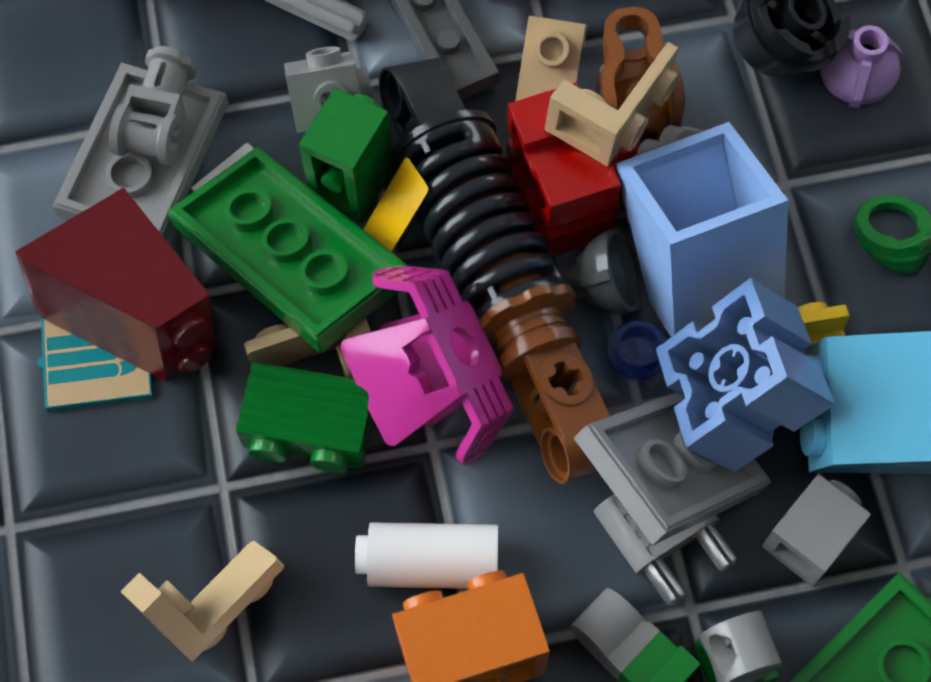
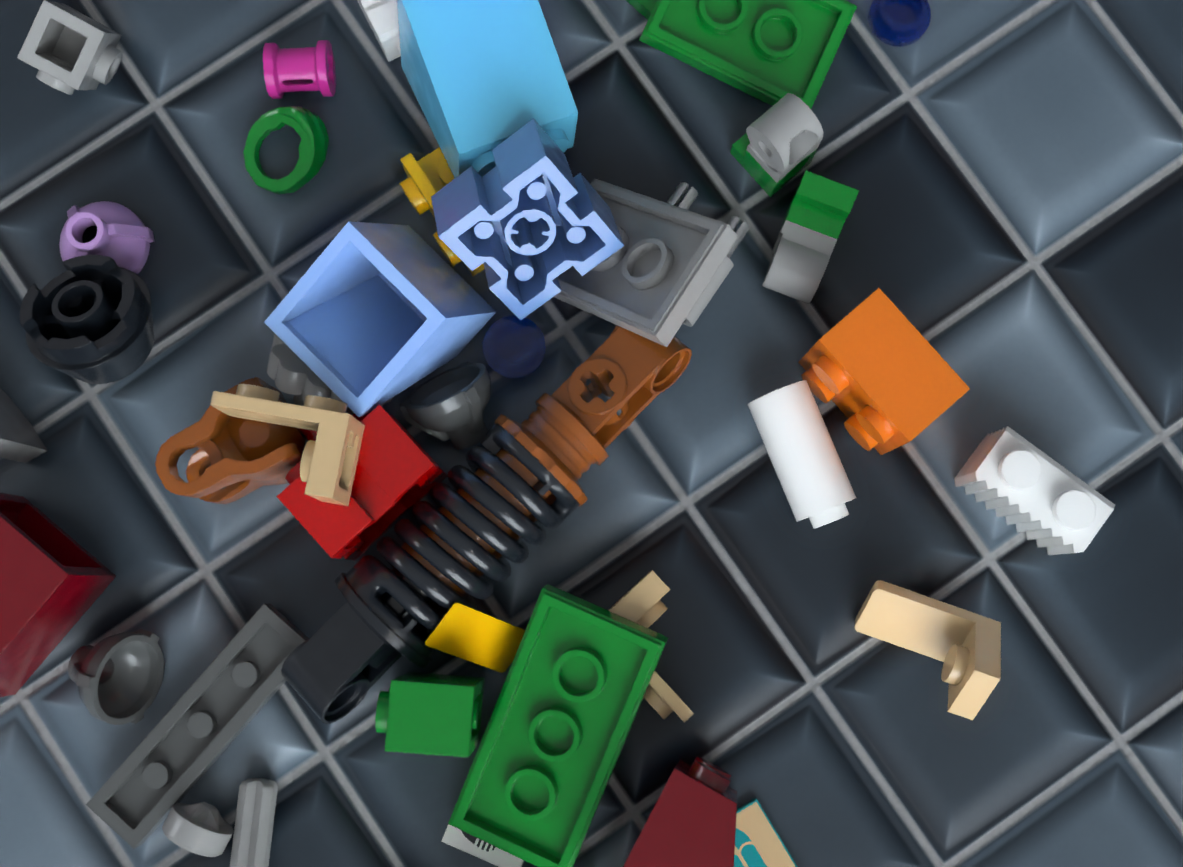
camera: 115 degrees left, 15 degrees up
green brick [236,362,373,473] -> none
light grey brick [284,46,373,133] -> none
dark pink piece [341,266,514,466] -> none
tan bracket [515,16,588,101] -> none
light grey brick [762,473,871,587] -> none

